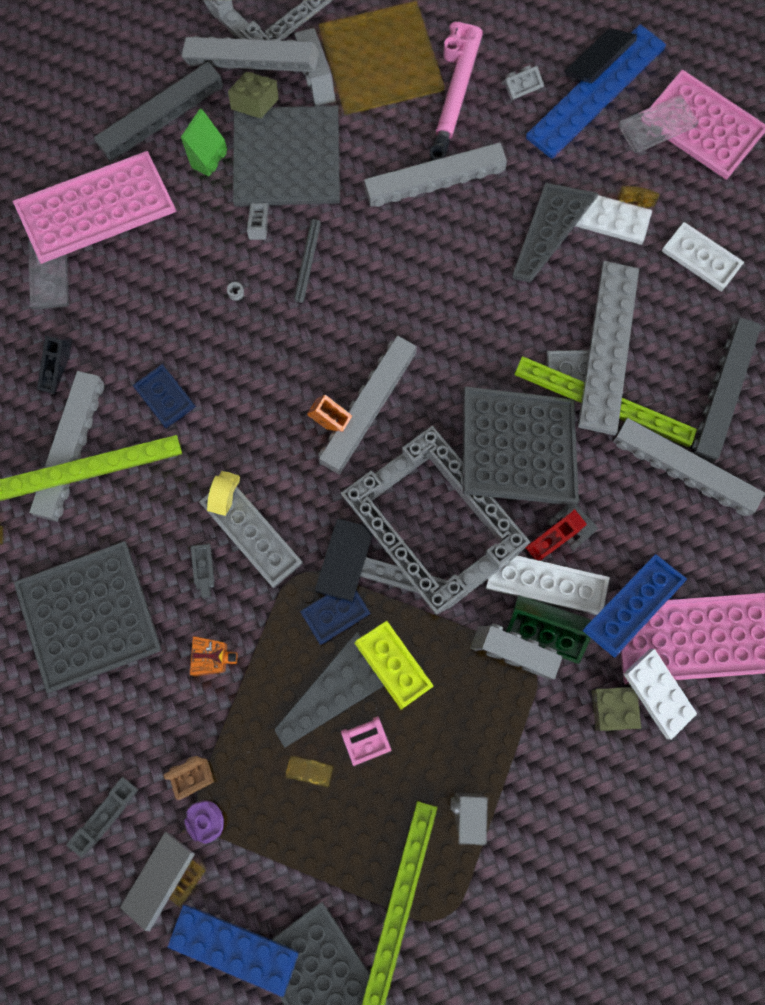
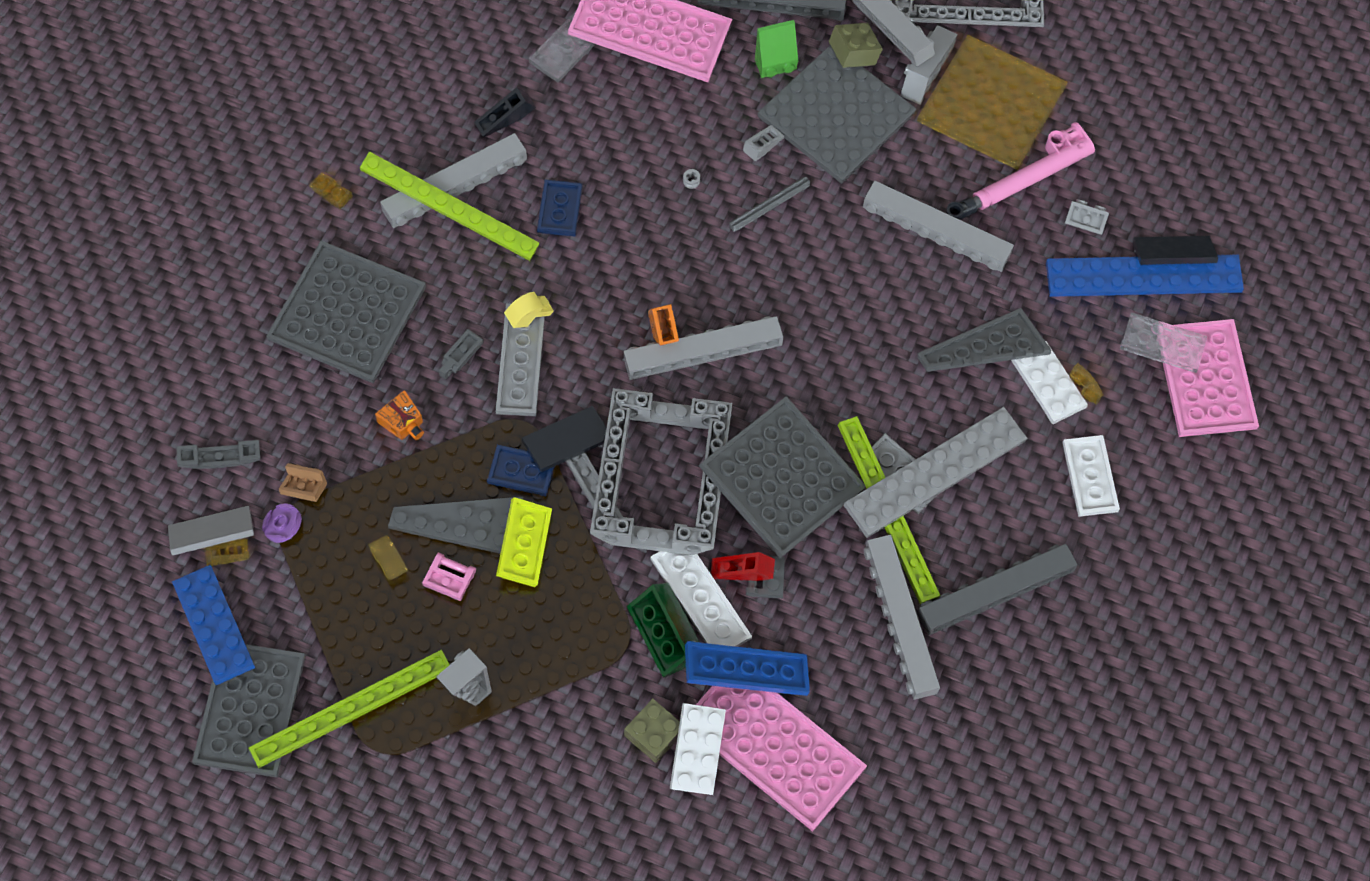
camera: 40 degrees right, 10 degrees down
light grey wedge [470,624,562,679] -> none

